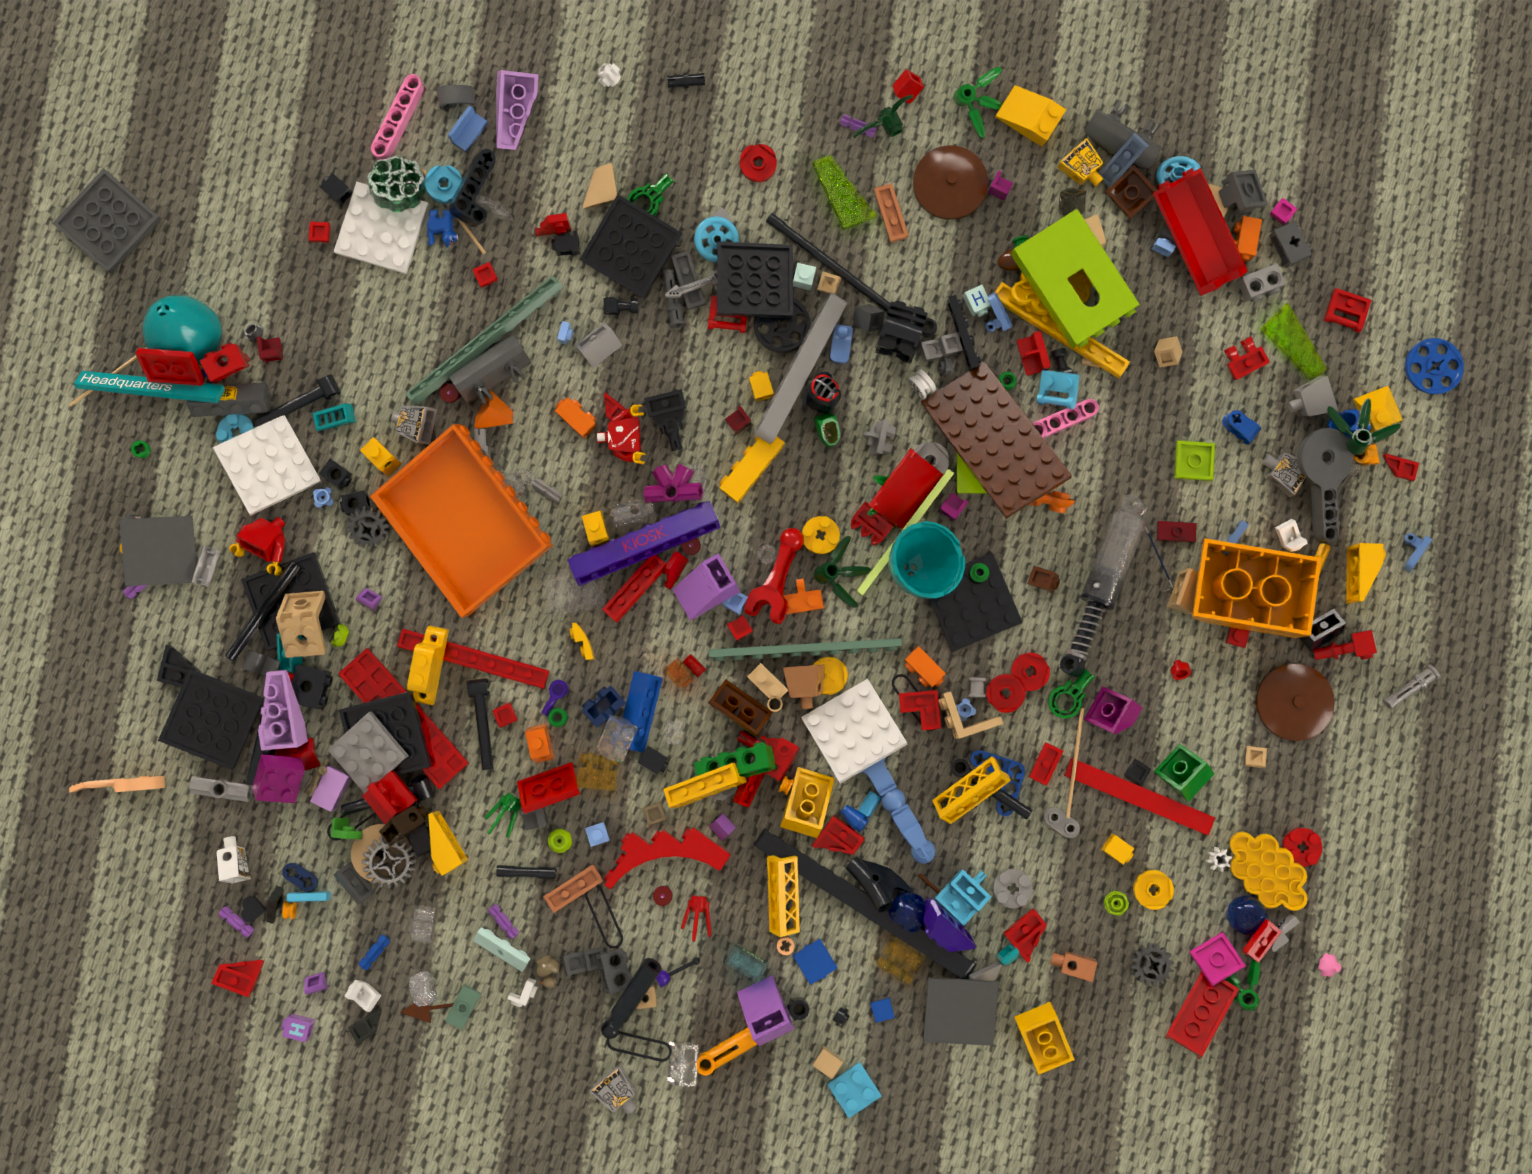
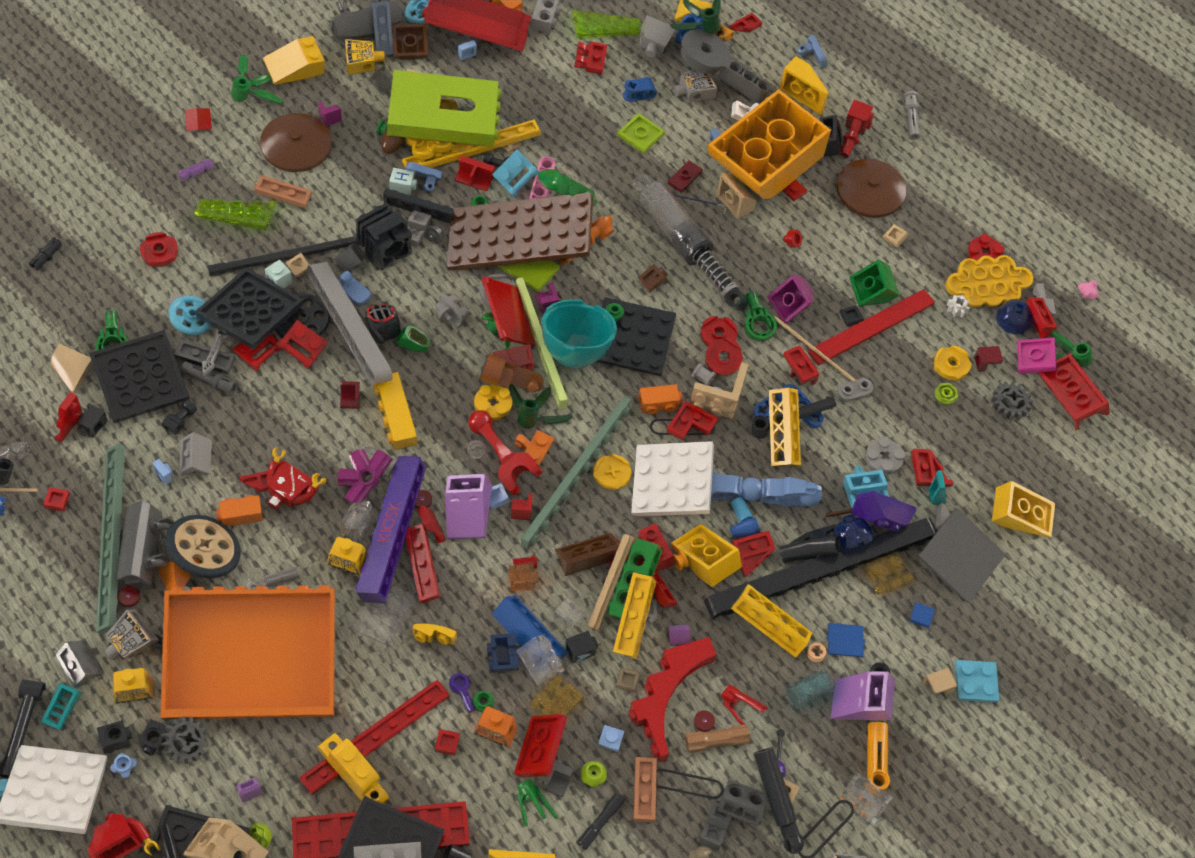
camera: 60 degrees left, 25 degrees down
black piece [467,678,494,770] -> none
black brick [644,389,687,451] -> none
tan hinge [747,663,788,712] -> none
yellow brick [749,371,774,402] -> none
medium nougat torso [783,664,825,709] -> none
black plate [833,1007,850,1026] -> none
dark green plant [853,95,913,138] -> none
white wheel [908,369,936,399] -> none
nougat torso [1050,951,1097,982] -> none
yellow brick [1100,834,1134,865] -> none
tan panel [1154,336,1182,367] -> none
none -> flat silver panel [56,640,104,688]
none -> wedge [166,515,241,579]
none -> red plate [277,320,328,369]
none -> dark orange piece [480,353,544,393]
none -> green torso [538,169,597,206]
none -> tan axle [588,534,634,630]
none -> medium nougat axle [685,725,750,753]
none -> dark red panel [974,346,1003,372]

